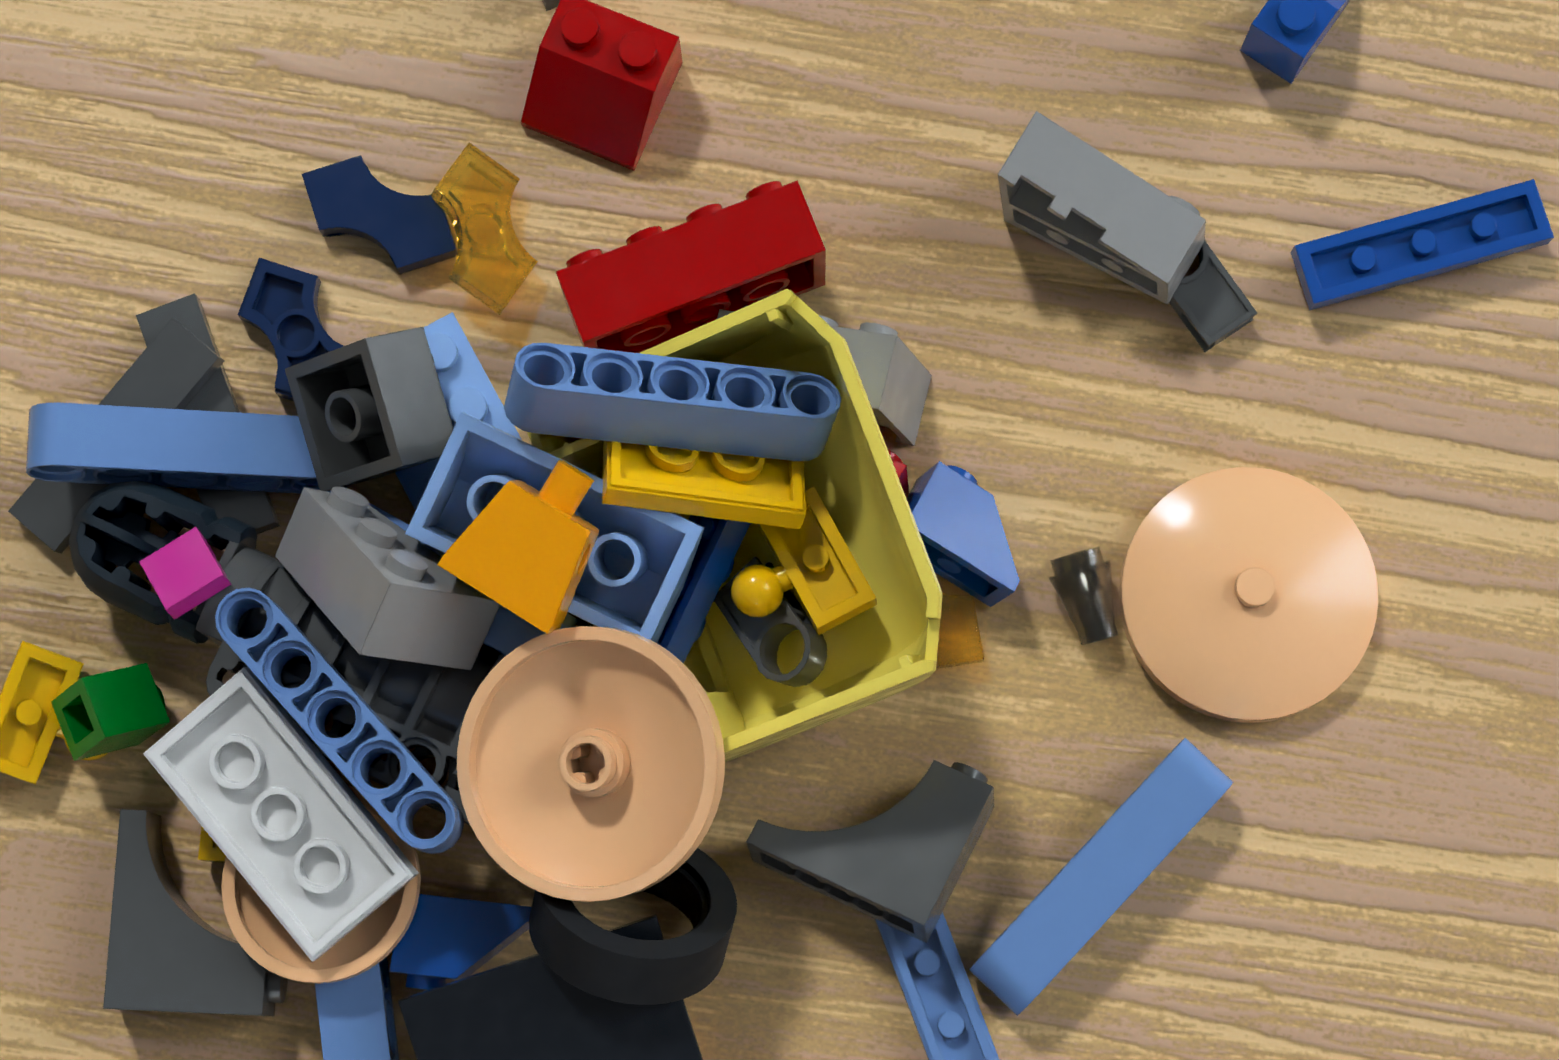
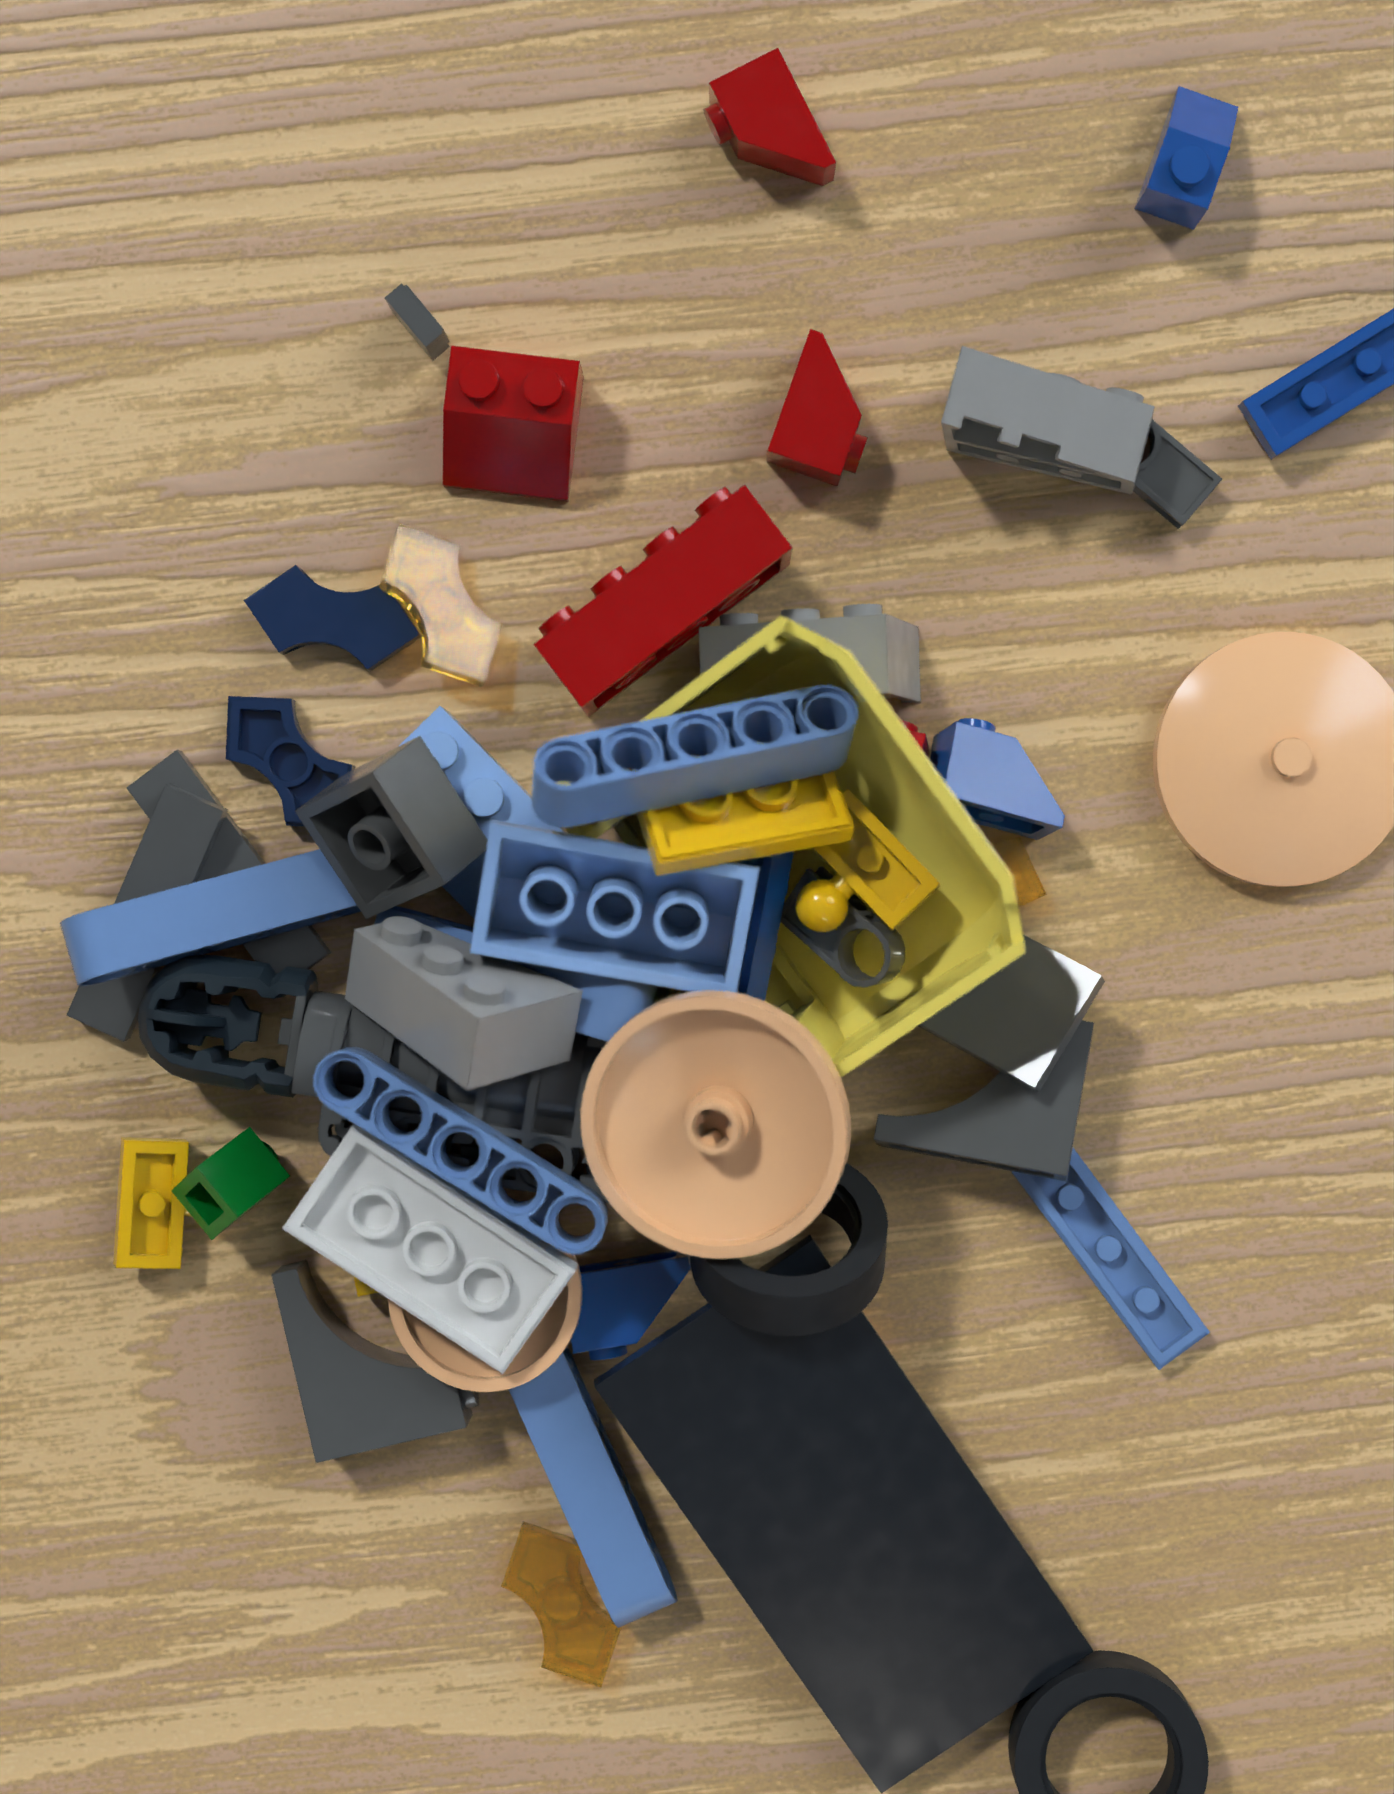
camera: 25 degrees left, 10 degrees up
dark pink tile [139,527,231,620] -> none
light orange torso [437,460,599,634] -> none
medium blue beam [969,738,1234,1016] -> none
clear smoke cone [1048,546,1118,645] -> none
none -> red slope [766,329,868,487]
none -> dark grey tile [918,935,1105,1093]

